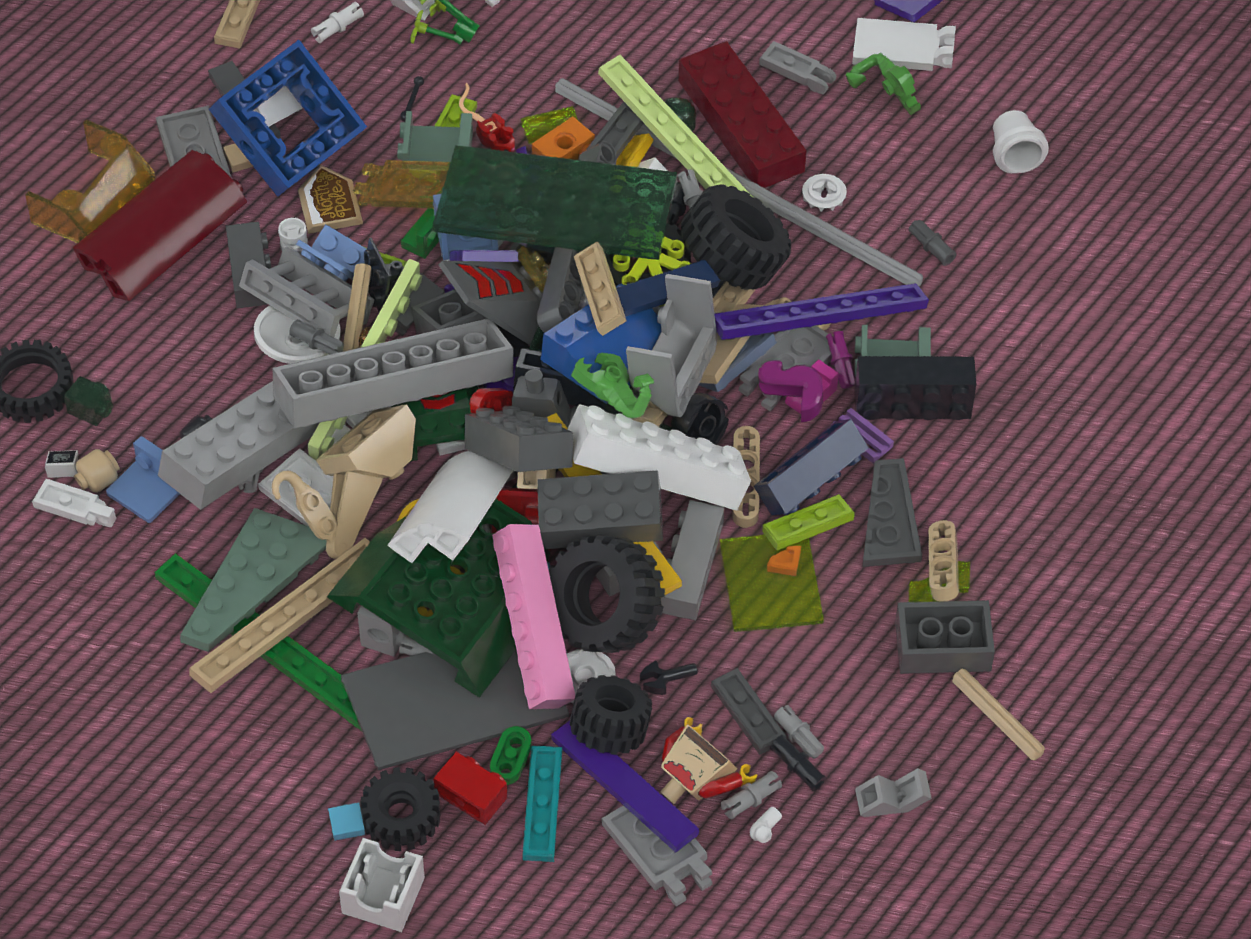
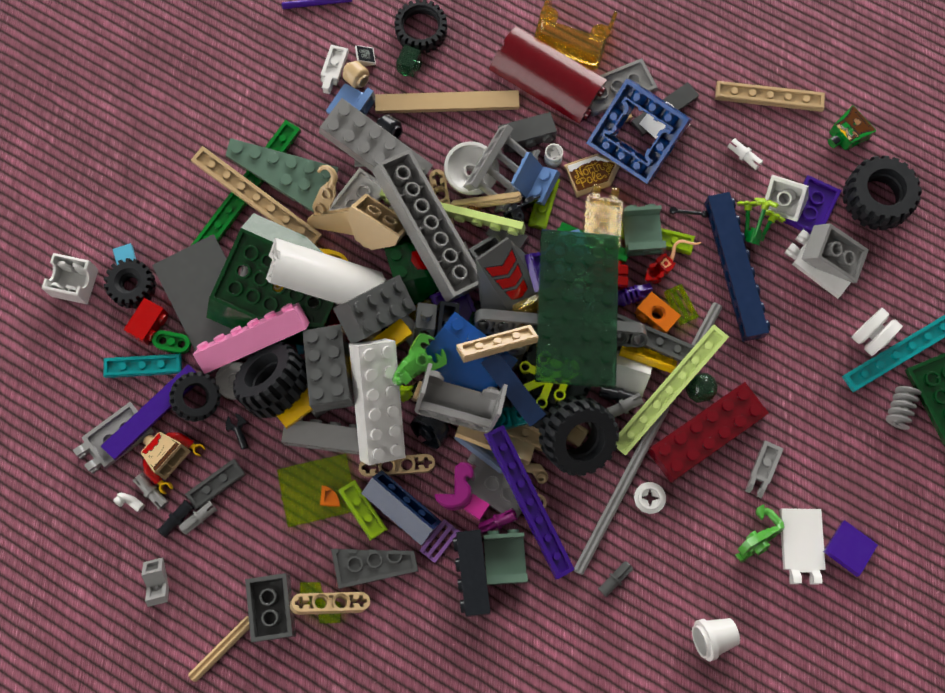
camera: 85 degrees right, 20 degrees up
dark grey axle [289,319,344,355] -> none
red plate [469,388,513,413] -> none
none -> tan tile [375,90,520,114]
none -> dark blue brick [705,192,770,342]

